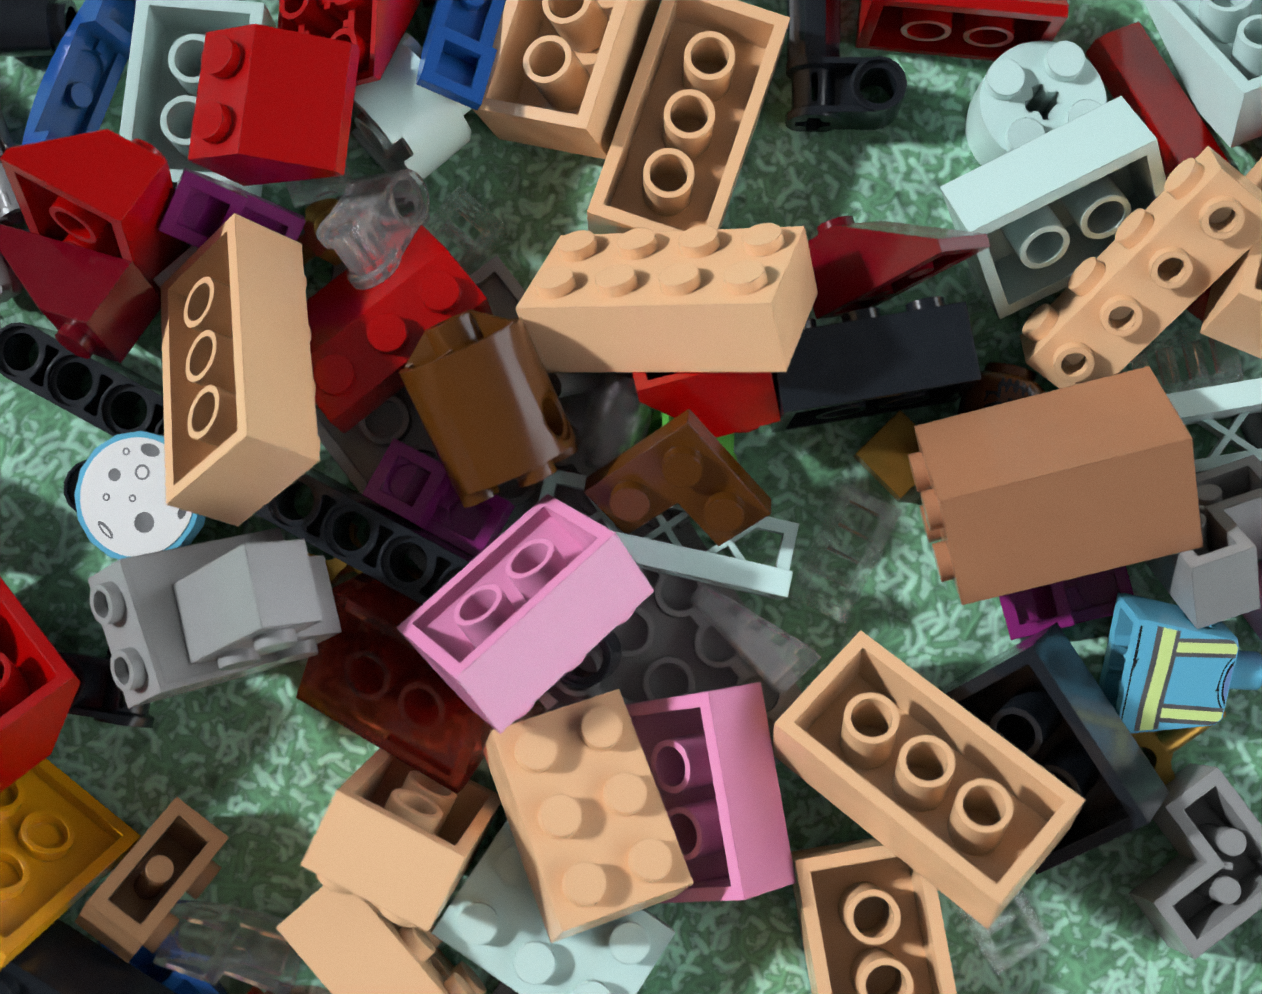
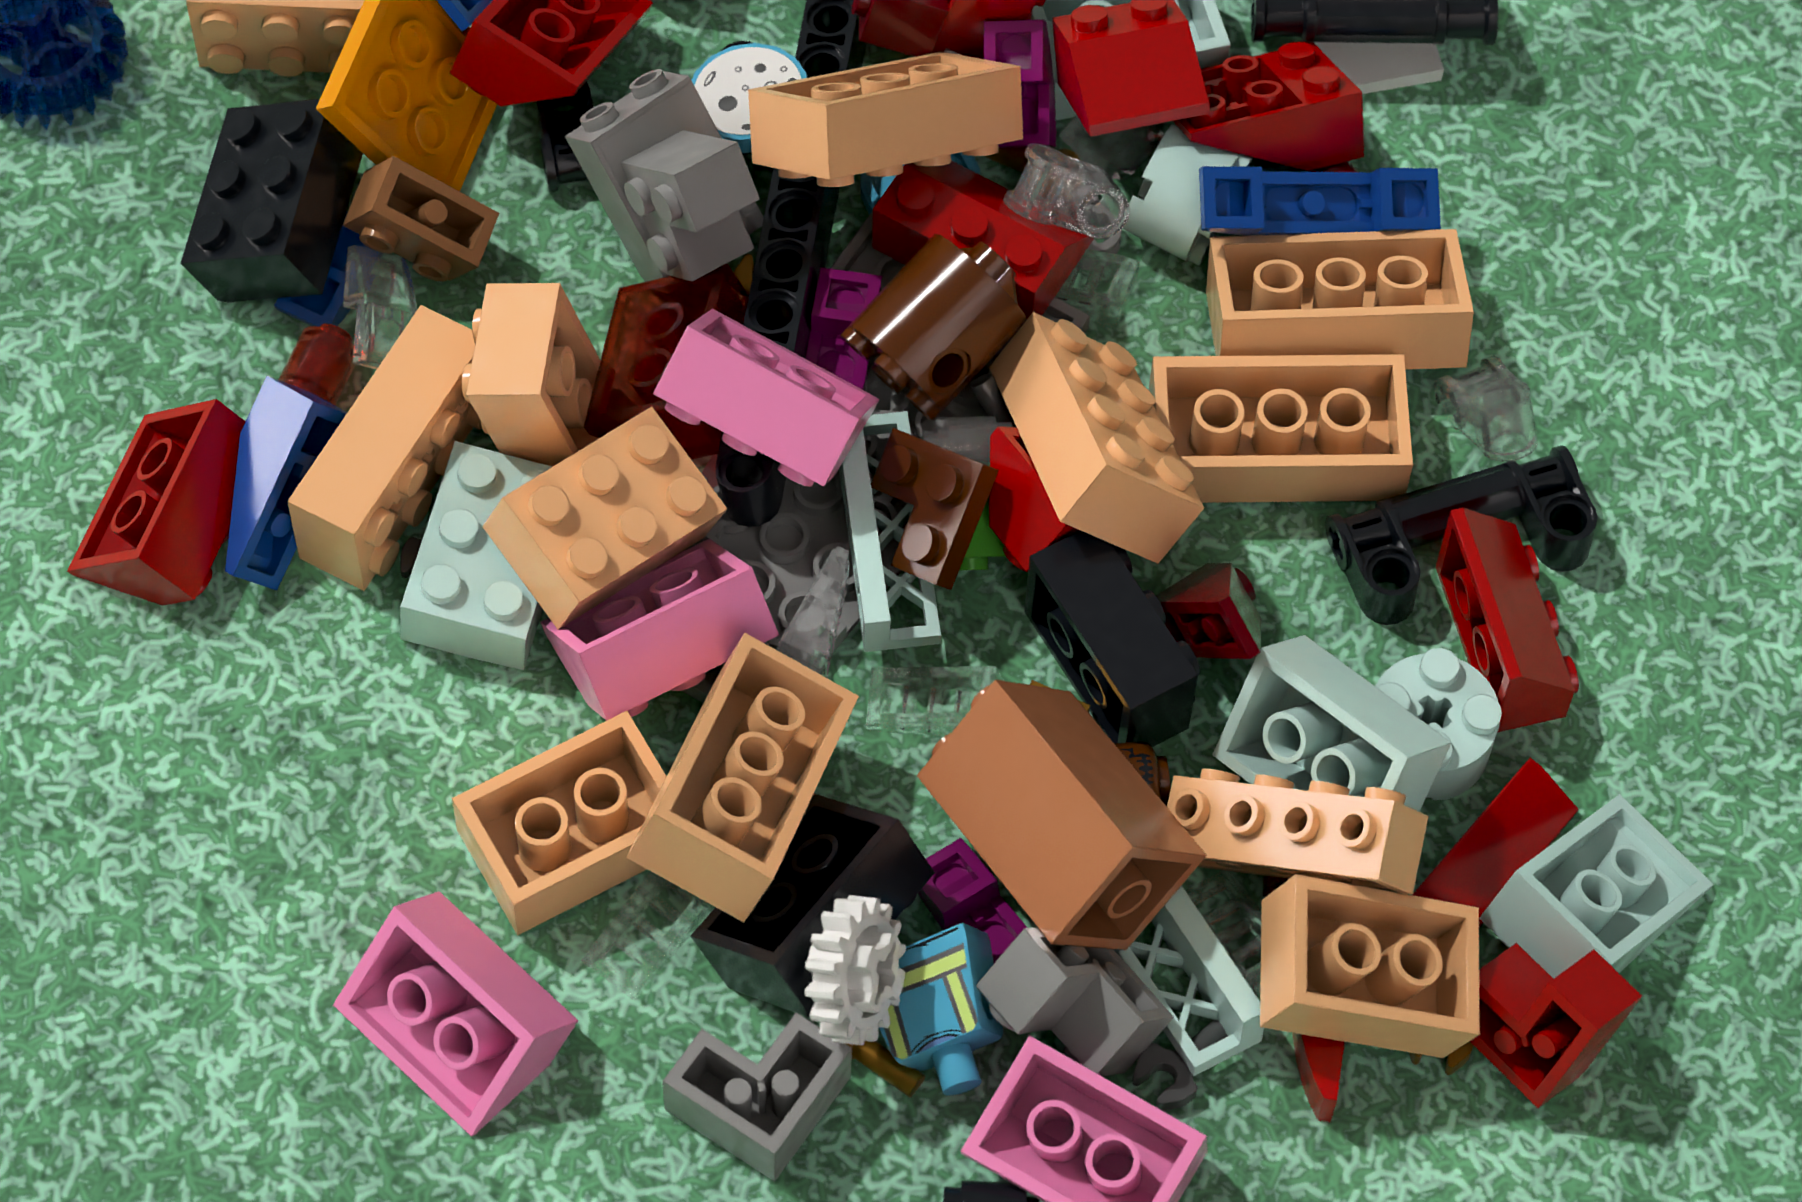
camera: 70 degrees right, 20 degrees down
none -> white gear [805,895,906,1045]

